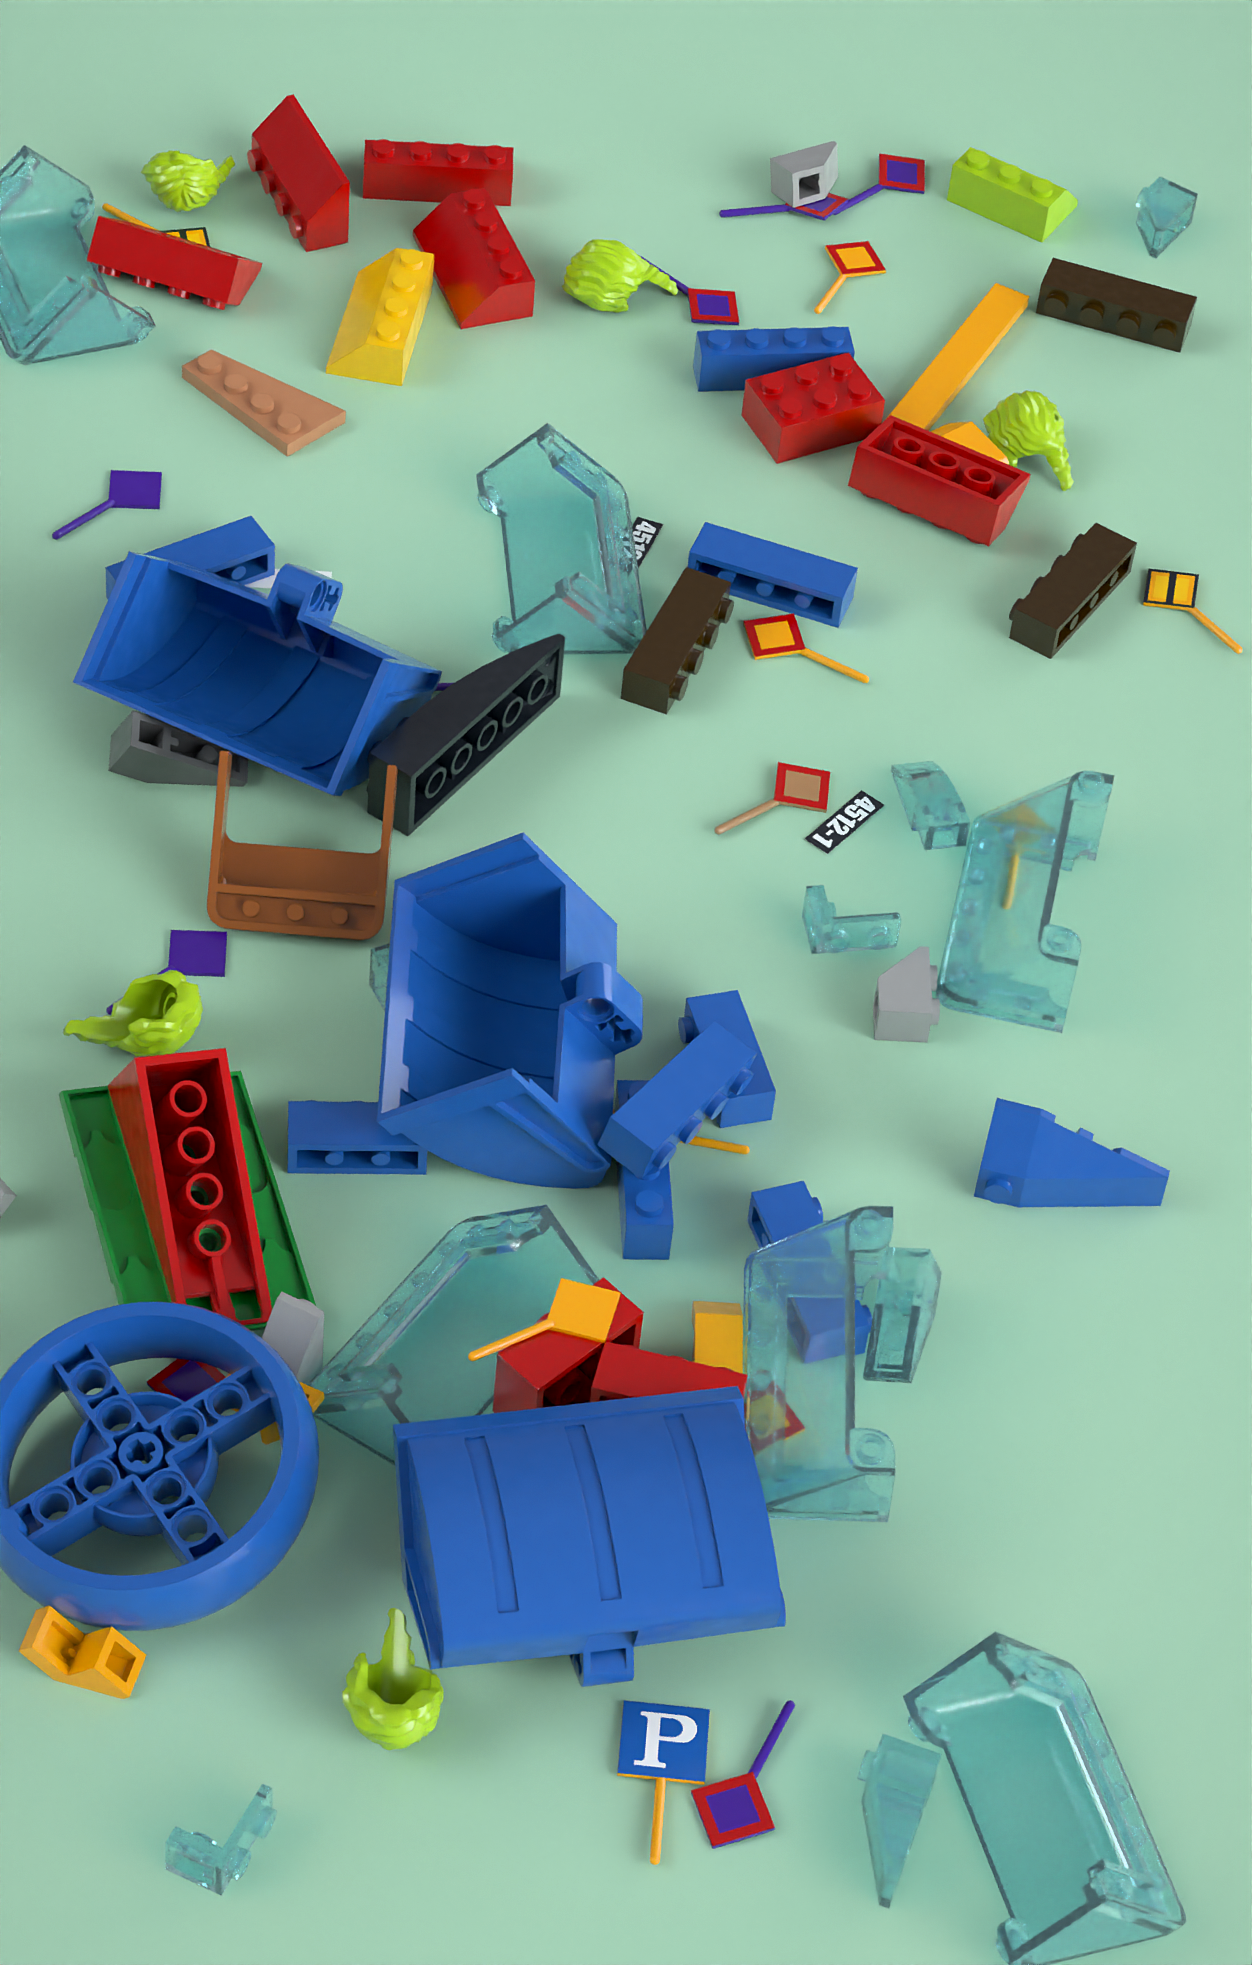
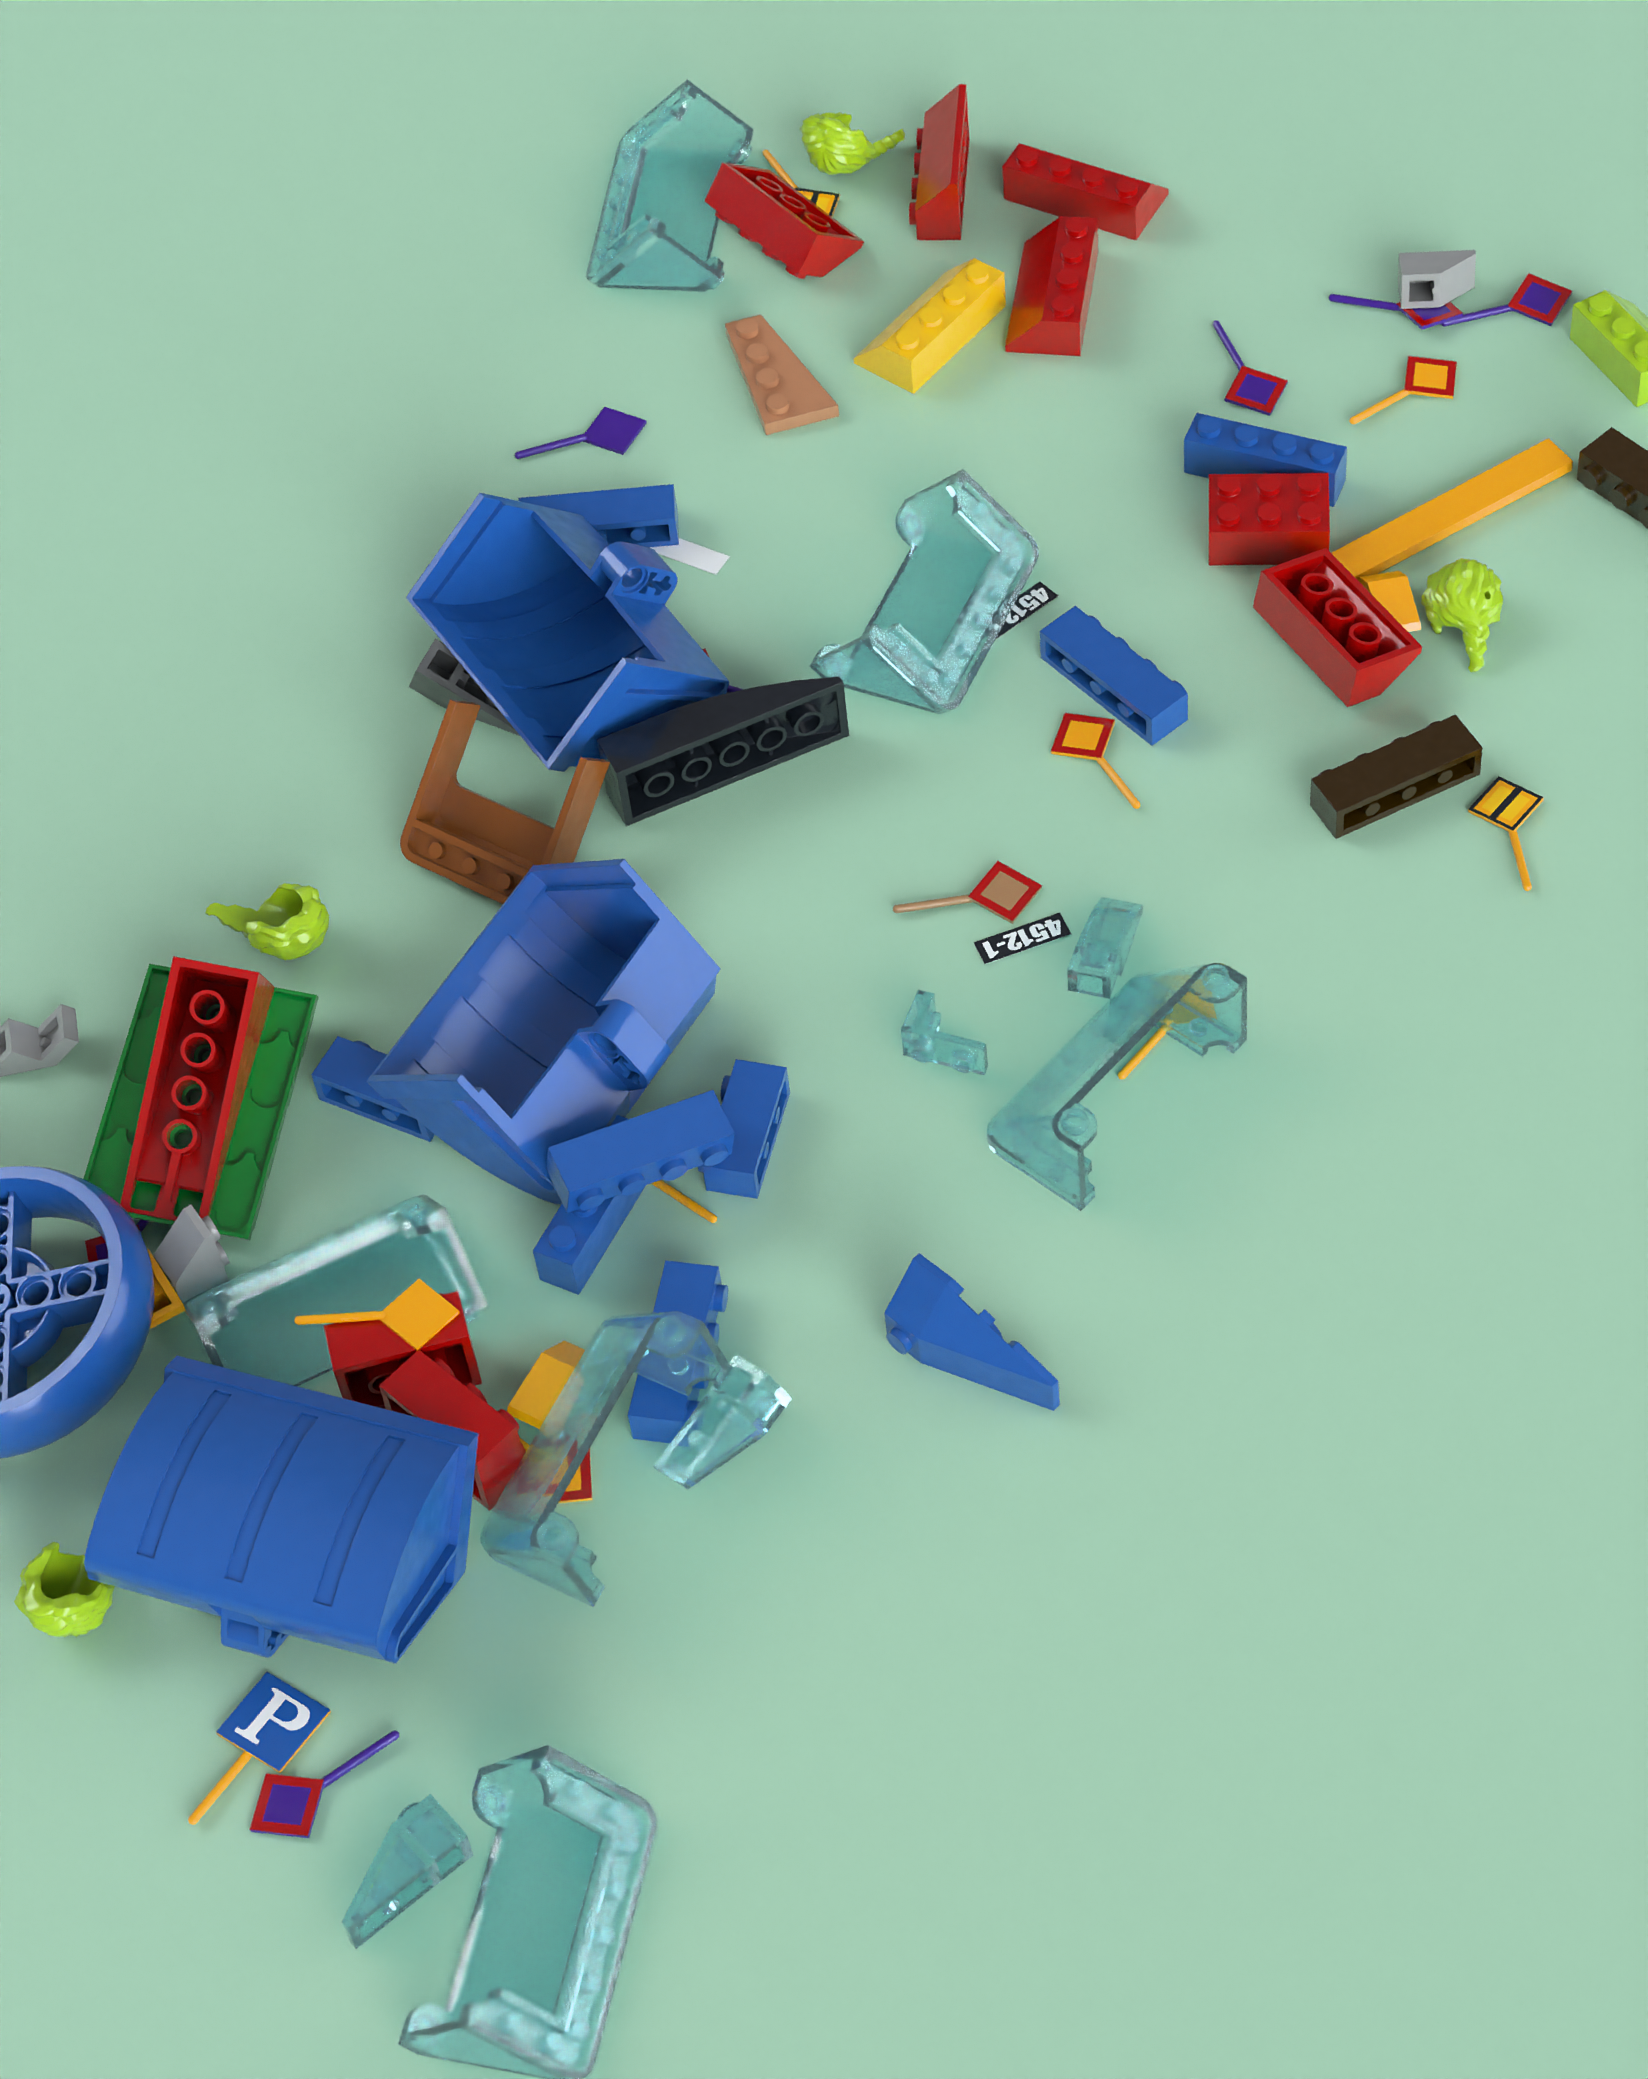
camera: 40 degrees right, 5 degrees up
dark purple piece [106,930,227,1015] -> none
lime hair [561,239,678,313] -> none
dark brown brick [621,567,734,715] -> none
light grey slope [873,946,940,1042] -> none

